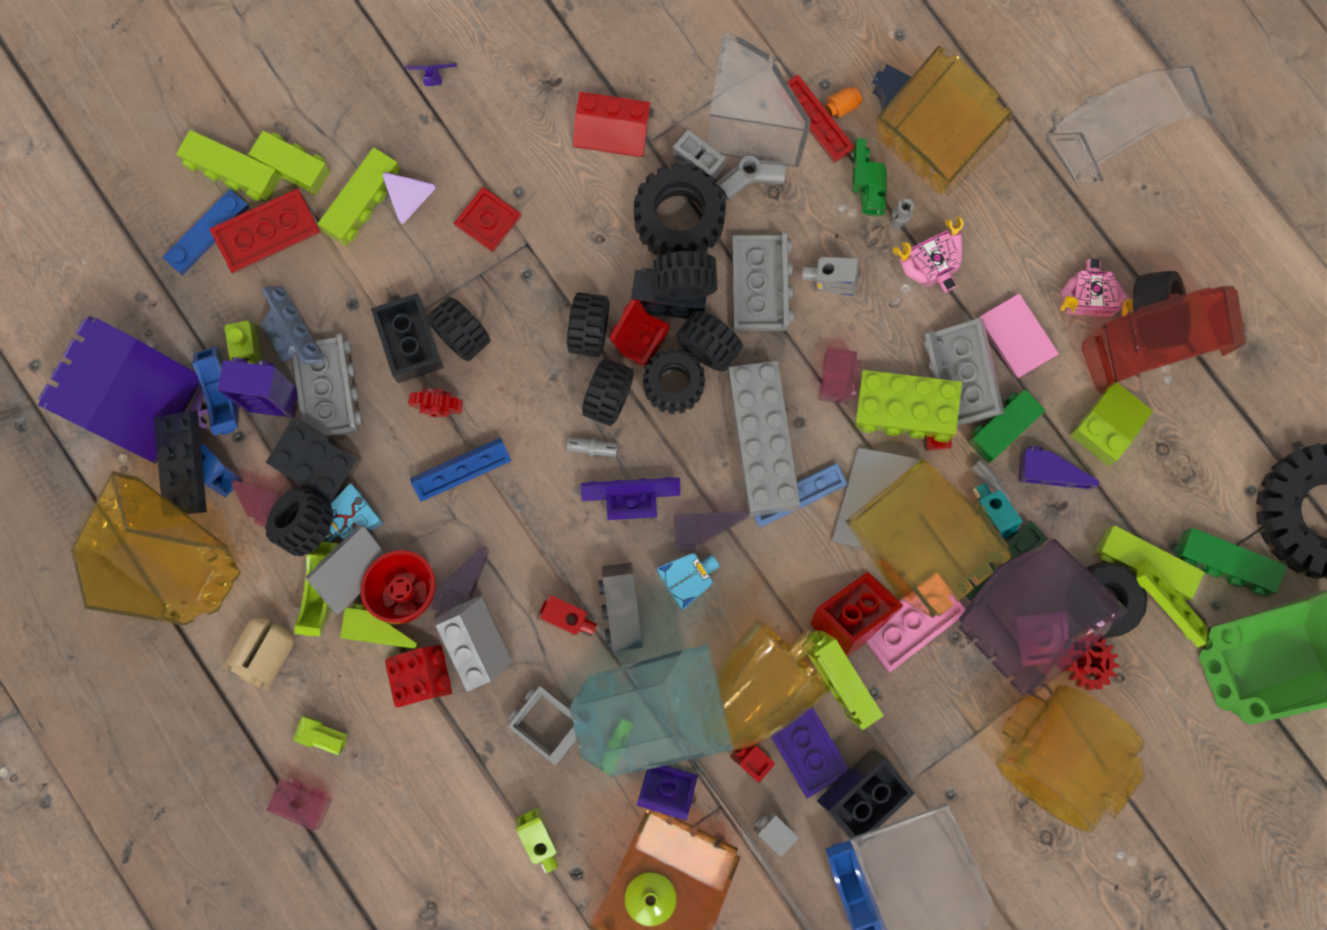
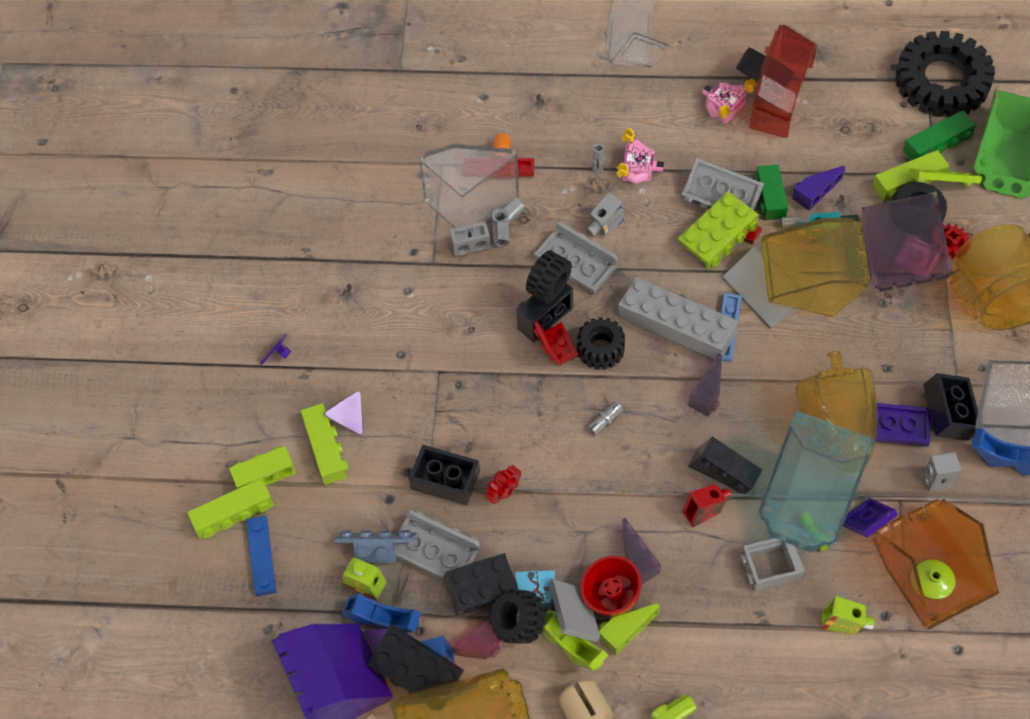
camera: 45 degrees left, 20 degrees down
red tile [209,188,321,274] -> none
dark purple brick [218,358,298,418] -> none
red bracket [385,645,453,708] -> none
blue plate [410,437,512,502] -> none
black tyre [426,296,491,362] -> none
light grey slope [435,595,512,692] -> none
red tile [454,187,522,253] -> none
black tyre [567,292,609,357] -> none
red slope [573,91,650,158] -> none
dark purple bracket [580,477,680,520] -> none
black tyre [582,358,634,427] -> none
black tyre [634,164,726,256] -> none
medium azure torso [657,553,720,611] -> none
black tyre [676,310,743,372] -> none
red bracket [730,738,775,783] -> none
lime door [801,630,883,731] -> none
red slope [810,572,904,657] -> none
clear pink brick [819,348,860,405] -> none
green plate [852,138,887,216] -> none
bright pink tile [866,572,968,673] -> none
dark blue arch [872,64,912,126] -> none
clear yellow windscreen [876,46,1013,197] -> none
bright pink tile [979,293,1059,380] -> none
lime slope [1069,380,1153,466] -> none

